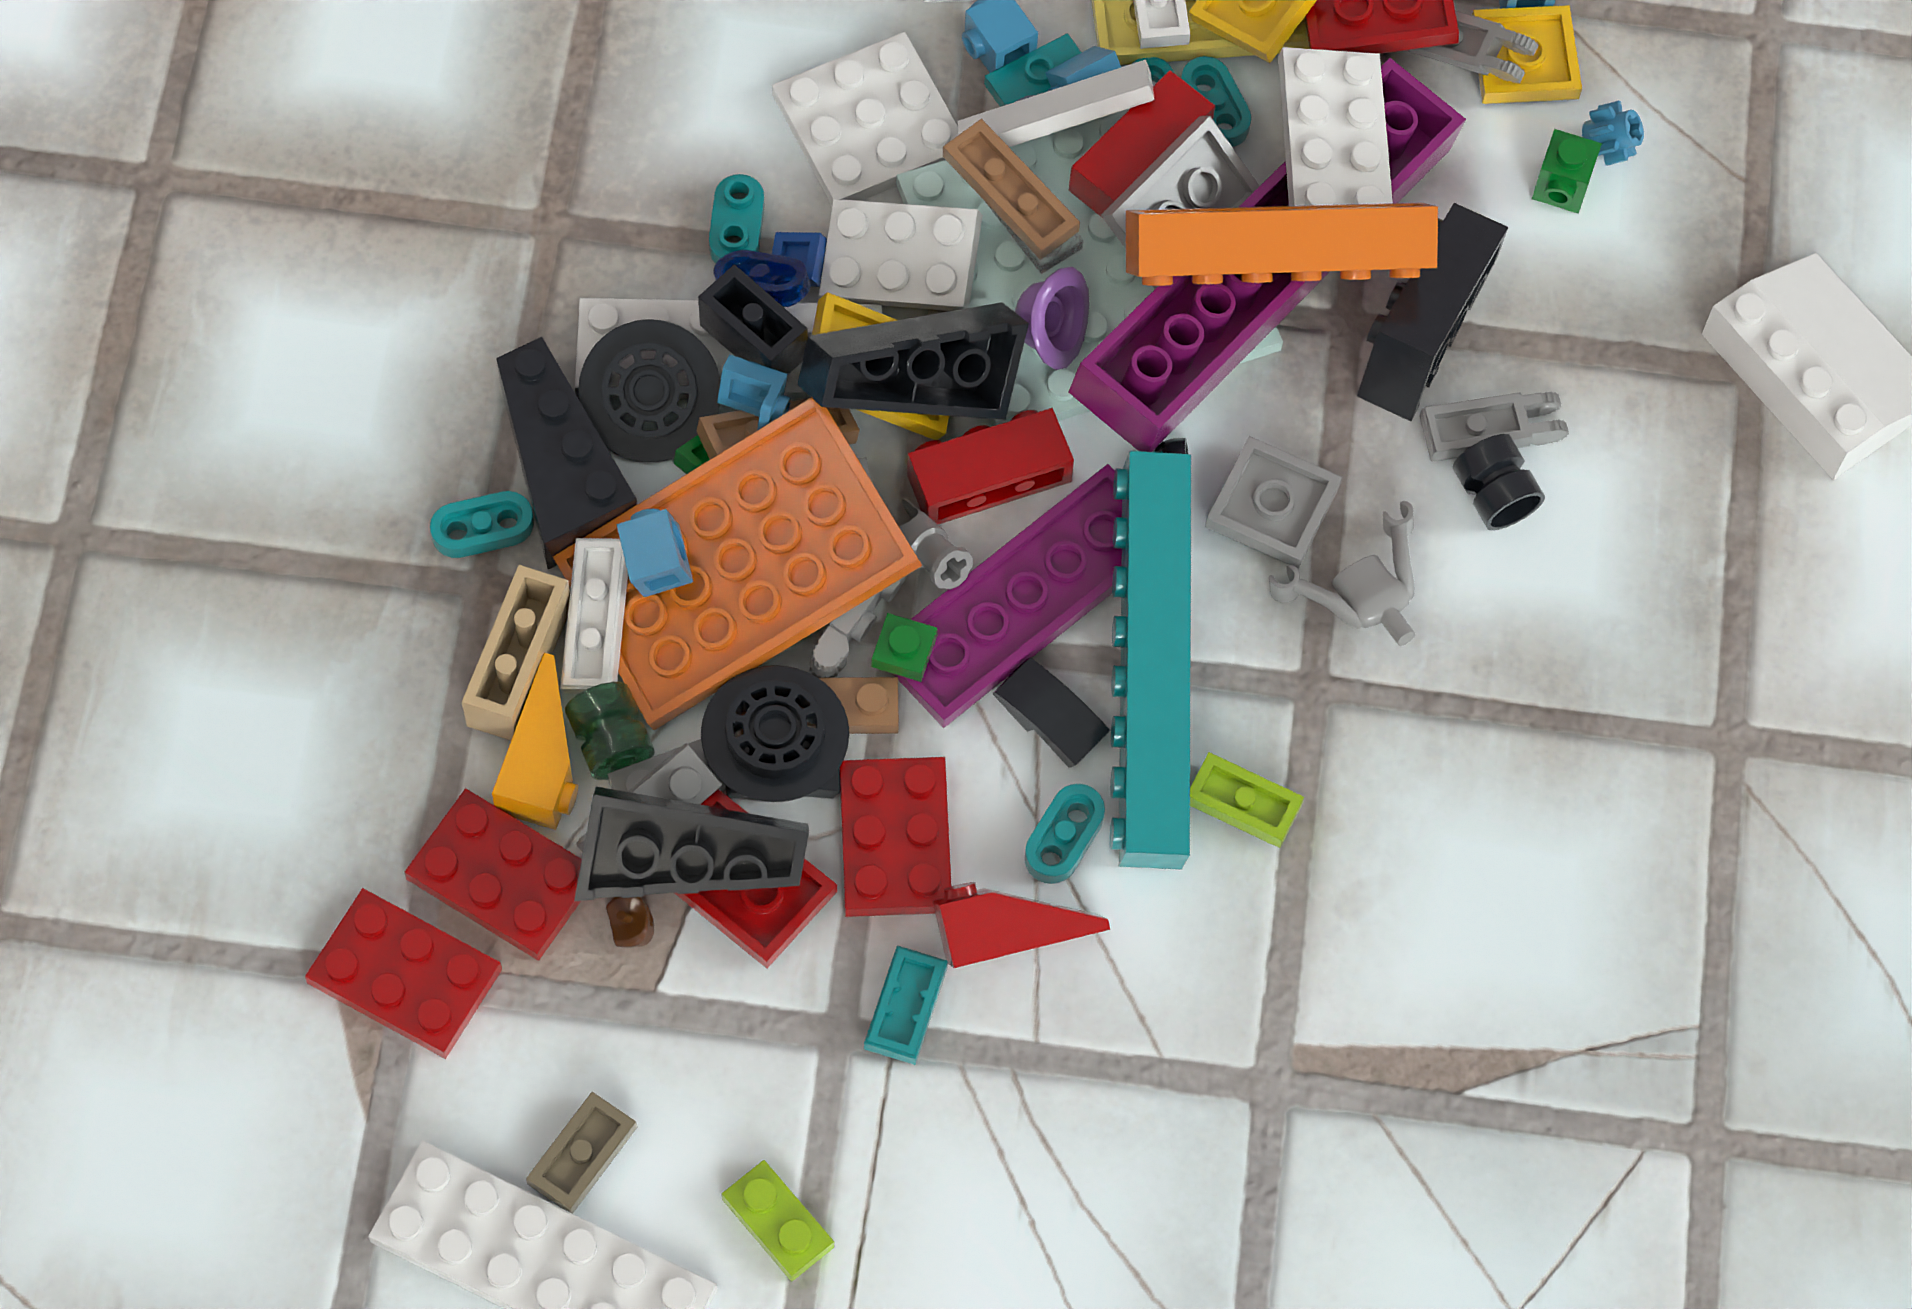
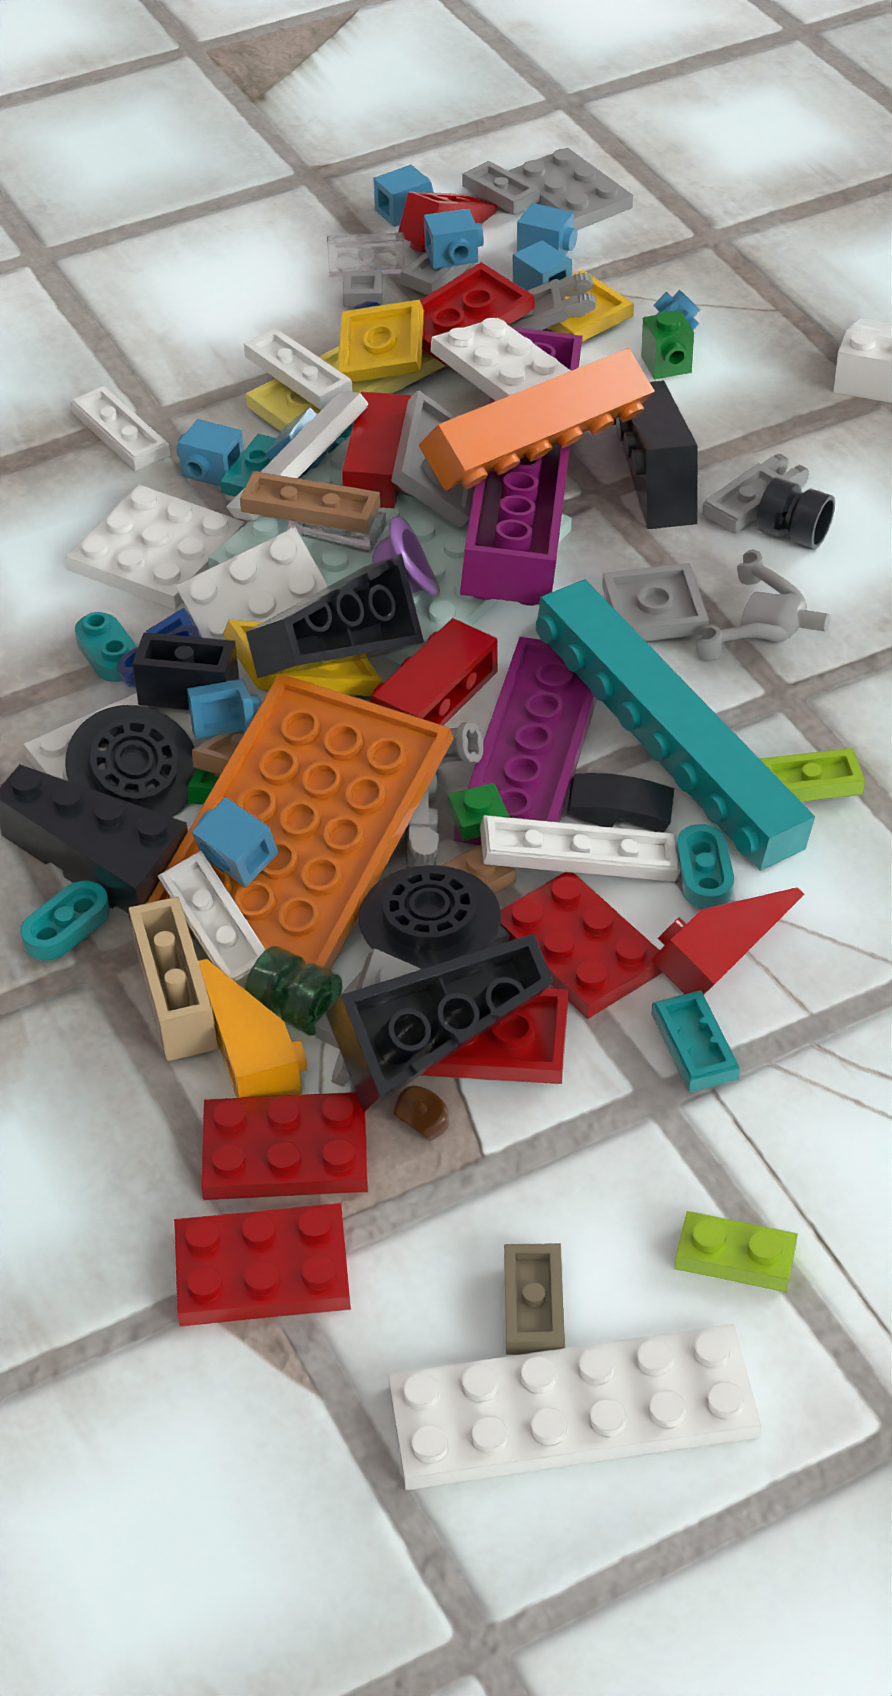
camera: 30 degrees left, 20 degrees down
none -> white tile [480,815,680,882]

